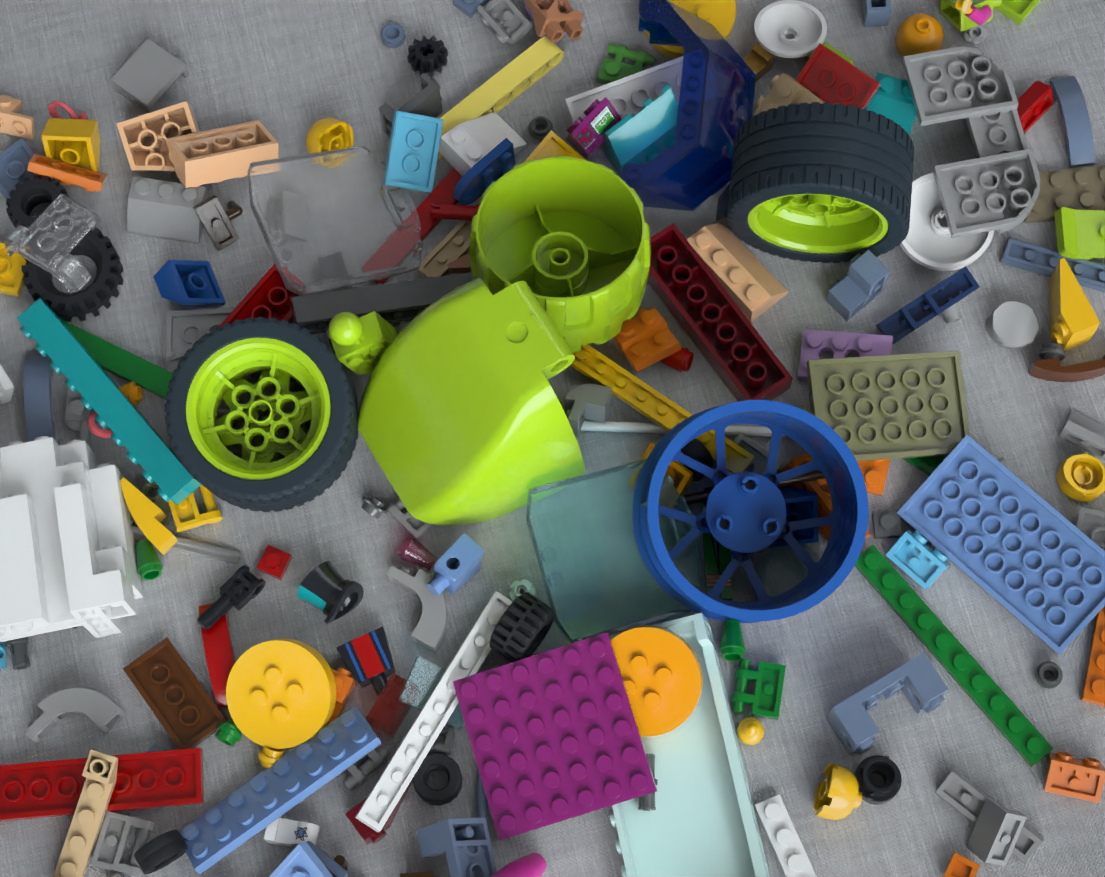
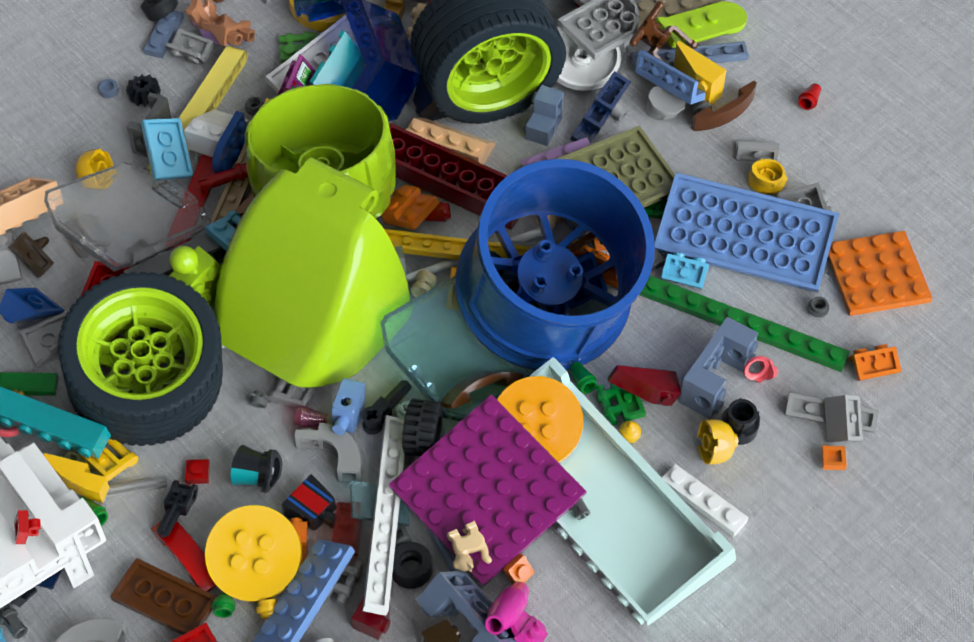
camera: 30 degrees left, 15 degrees down
none -> red tile [14,510,41,544]
none -> medium azure plate [205,210,241,251]
none -> black connector [362,380,412,435]
none -> tan wheel [410,270,437,300]
none -> slope [440,371,525,409]
none -> tan animal [447,521,492,573]
none -> orange plate [503,553,535,584]
none -> dark red slope [607,365,681,406]
none -> reddish brown piece [629,1,698,63]
none -> medium blue fence [635,50,706,104]
none -> coral piece [743,356,778,383]

